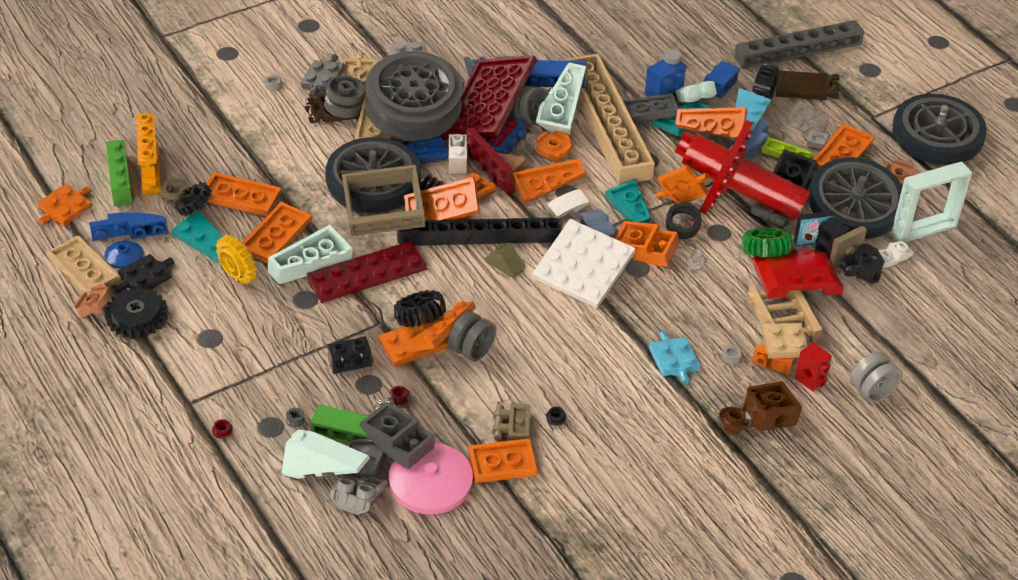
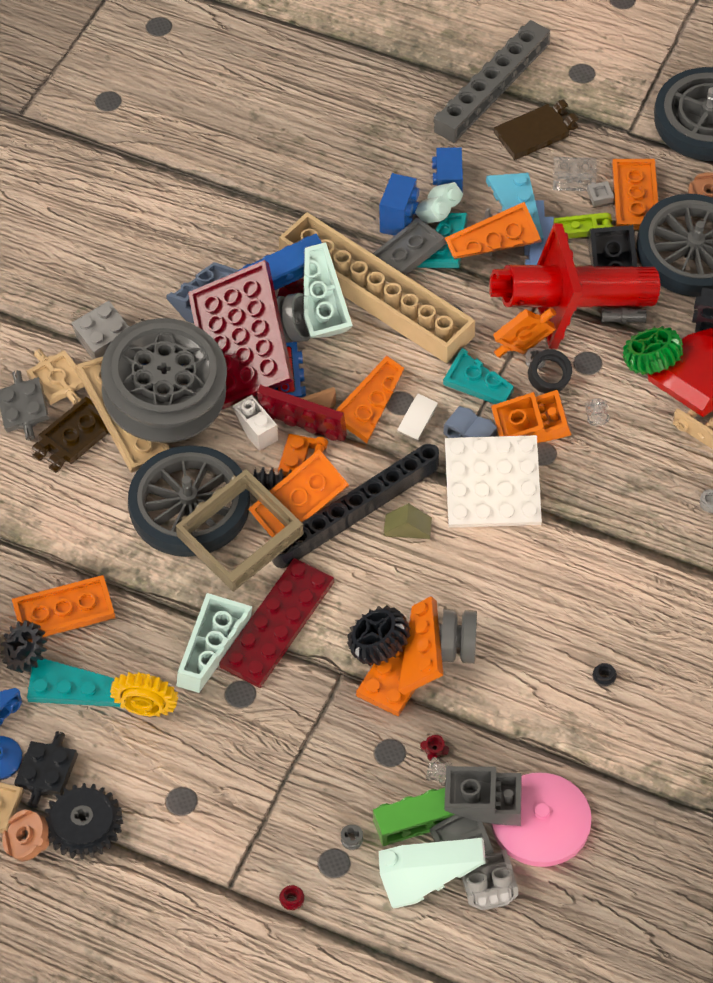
camera: 30 degrees left, 10 degrees up
orange plate [242,202,312,264] -> none
dark grey wheel [324,75,365,118] -> none
black brick [327,336,372,374] -> none
blue plate [407,137,448,163] -> none
orange plate [468,438,537,483] -> none
dark tan plate [492,404,531,441] -> none
orange plate [536,131,571,162] -> none
medium azure plate [649,331,700,384] -> none
light grey tile [664,49,681,65] -> none
black gear [752,63,779,100] -> none
tile [793,211,836,246] -> none

